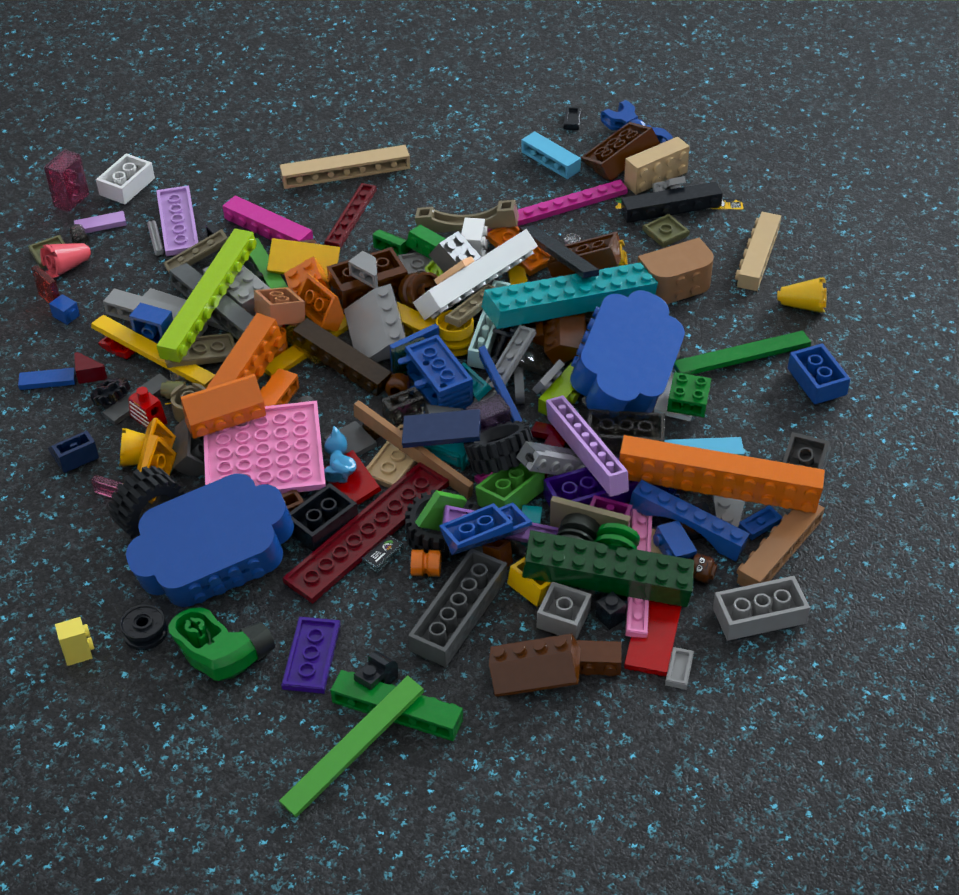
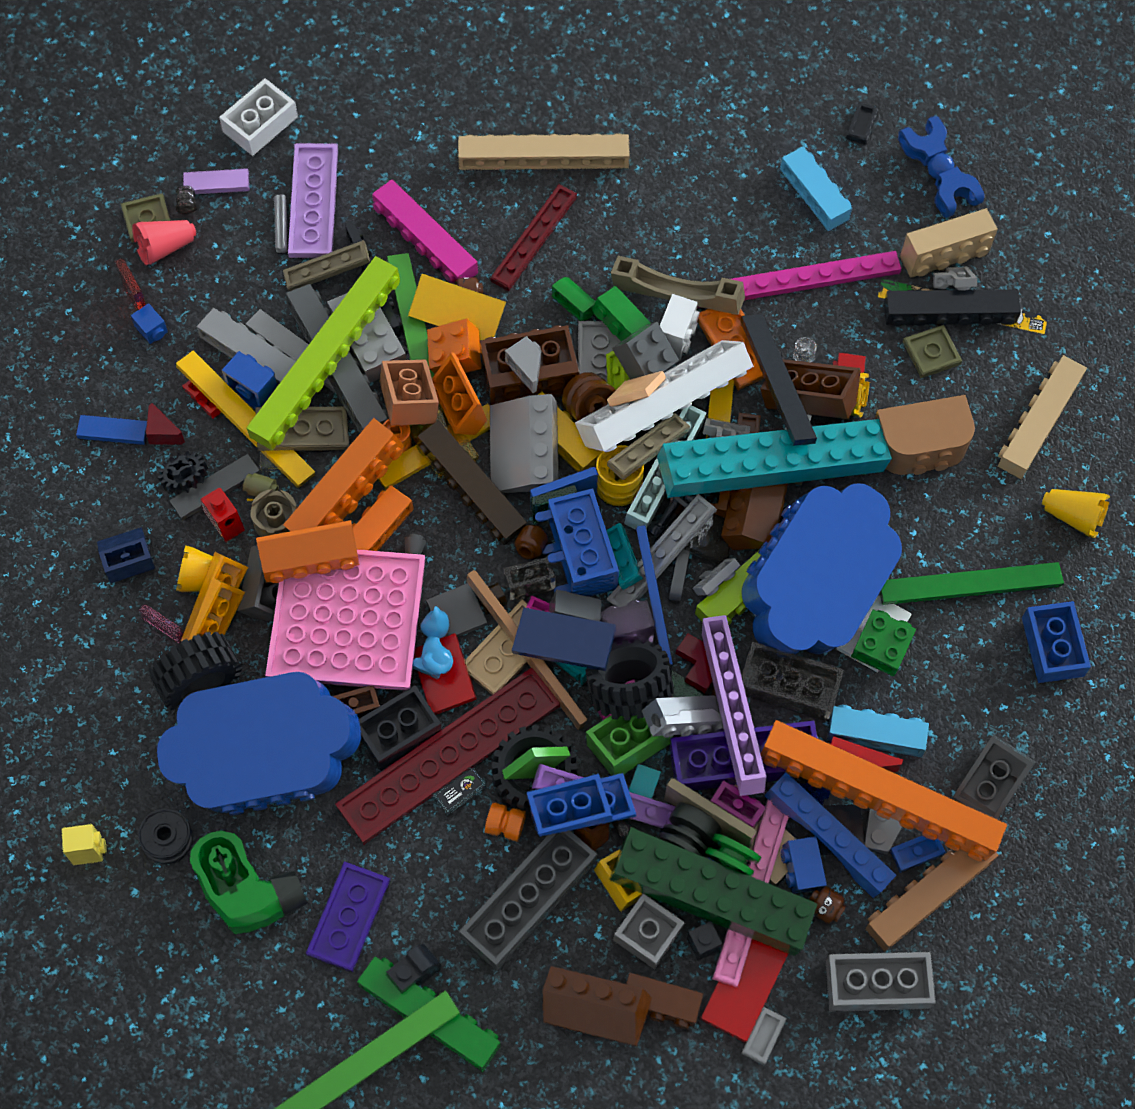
camera: 10 degrees right, 20 degrees up
clear pink brick [44,149,89,212] -> none
reddish brown slope [580,122,660,180] -> none

